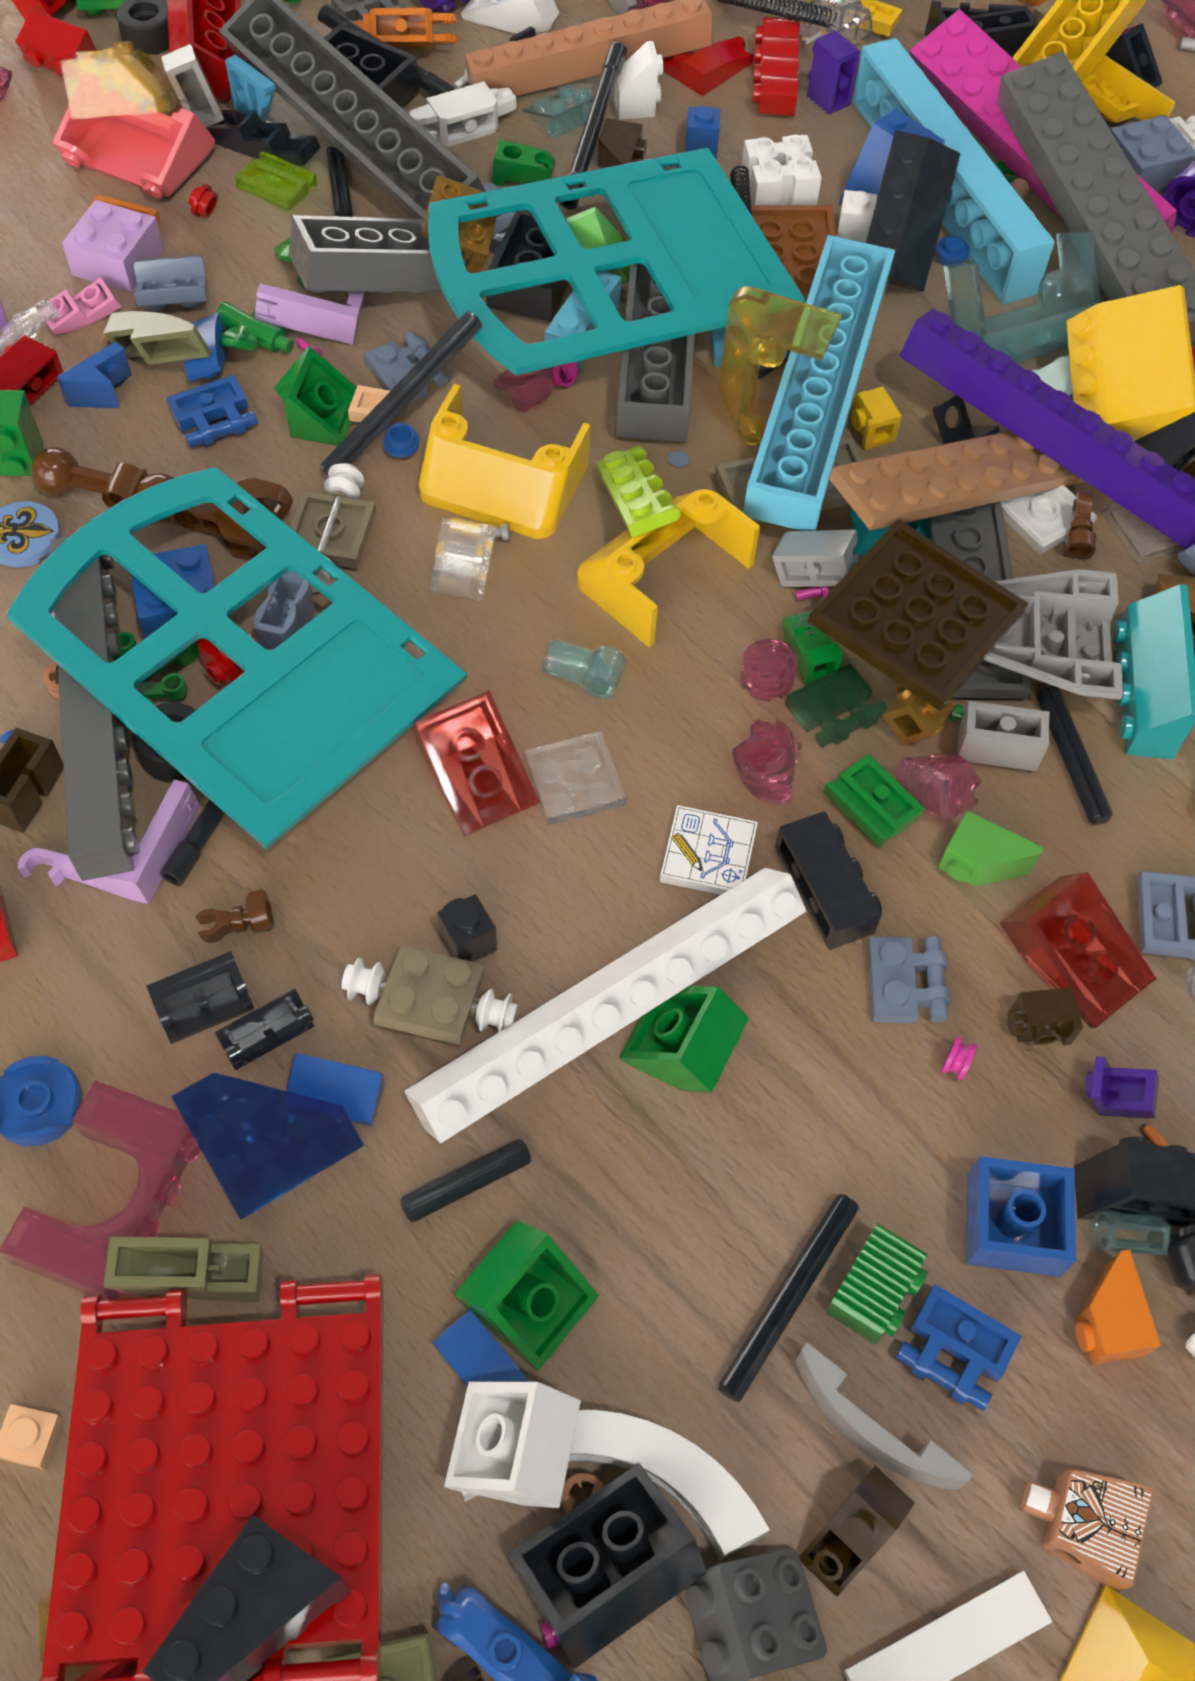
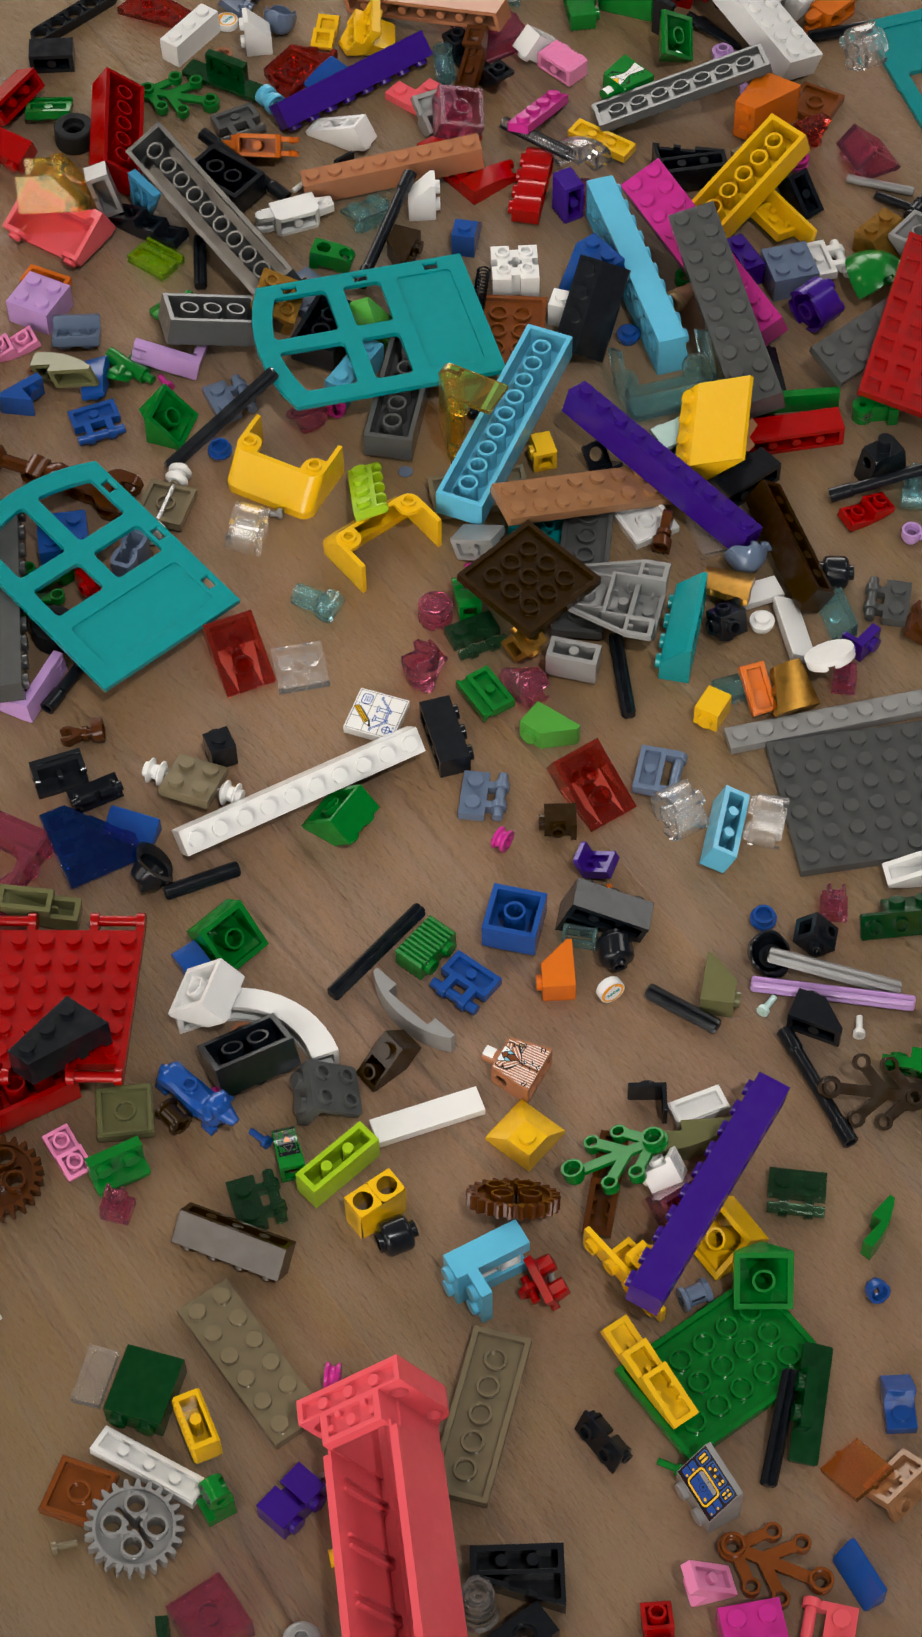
camera: 10 degrees right, 5 degrees down
red plate [189,184,218,218] -> none
light nougat plate [348,385,390,423] -> none
none -> black piece [131,842,173,893]

